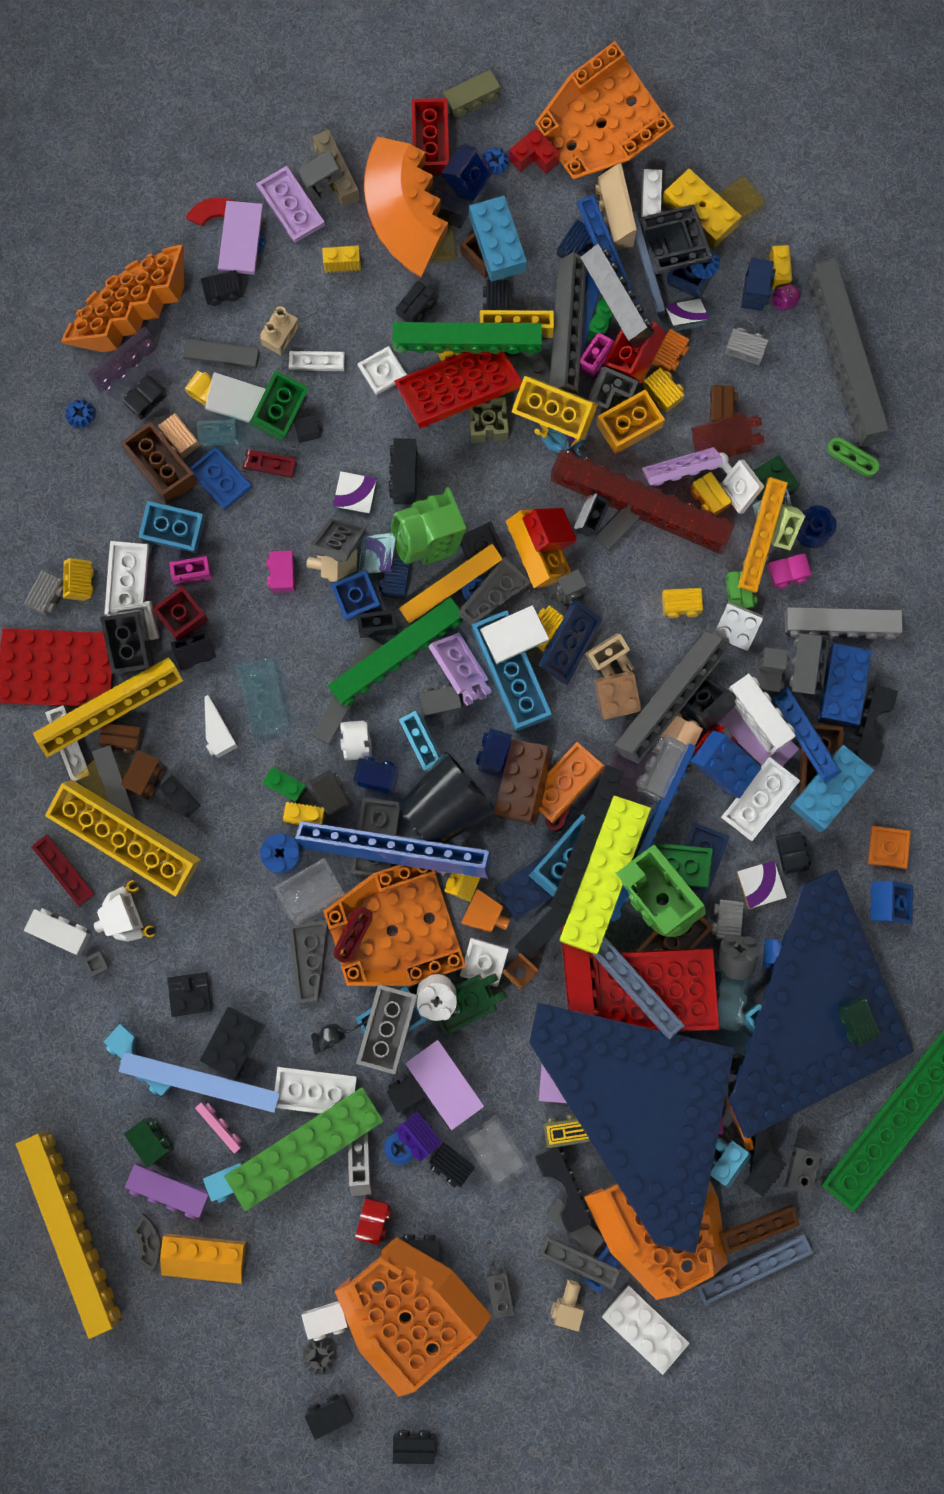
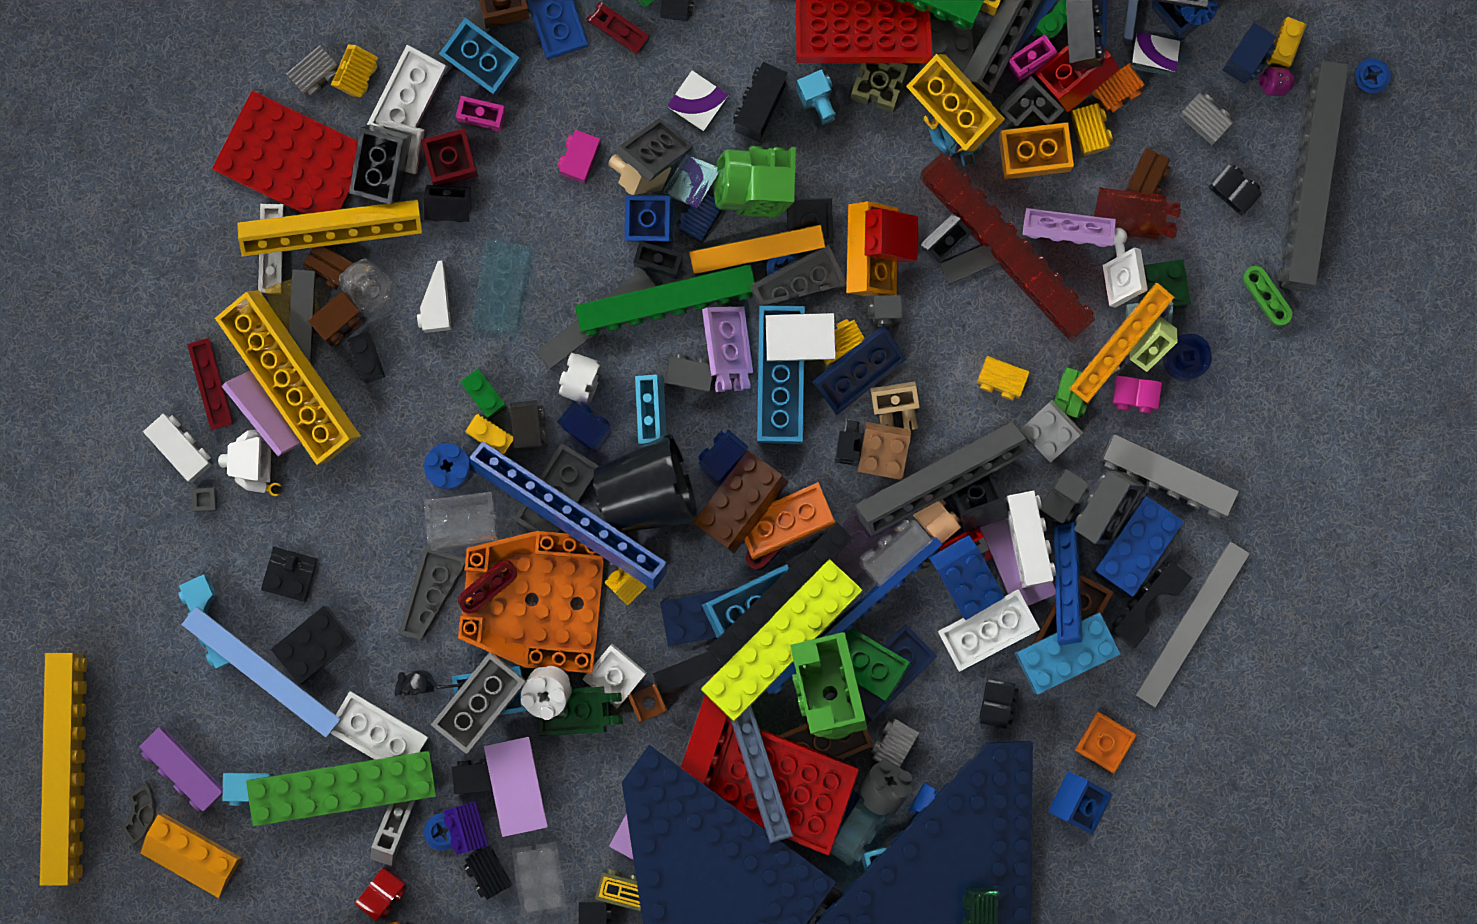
camera: 25 degrees right, 5 degrees up
dark green brick [124,1117,174,1167] -> none
bright pink plate [195,1102,243,1154] -> none
orange torso [461,889,510,933] -> none
yellow brick [691,472,732,518] -> none
tile [736,861,787,909] -> none
none -> lavender tile [222,370,302,456]
none -> clear brick [339,259,393,312]
none -> medium azure brick [796,69,836,125]
none -> black hips [834,420,862,466]
none -> light grey tile [1135,541,1250,707]
none -> black brick [1208,164,1262,216]
none -> blue gear [1354,58,1391,94]

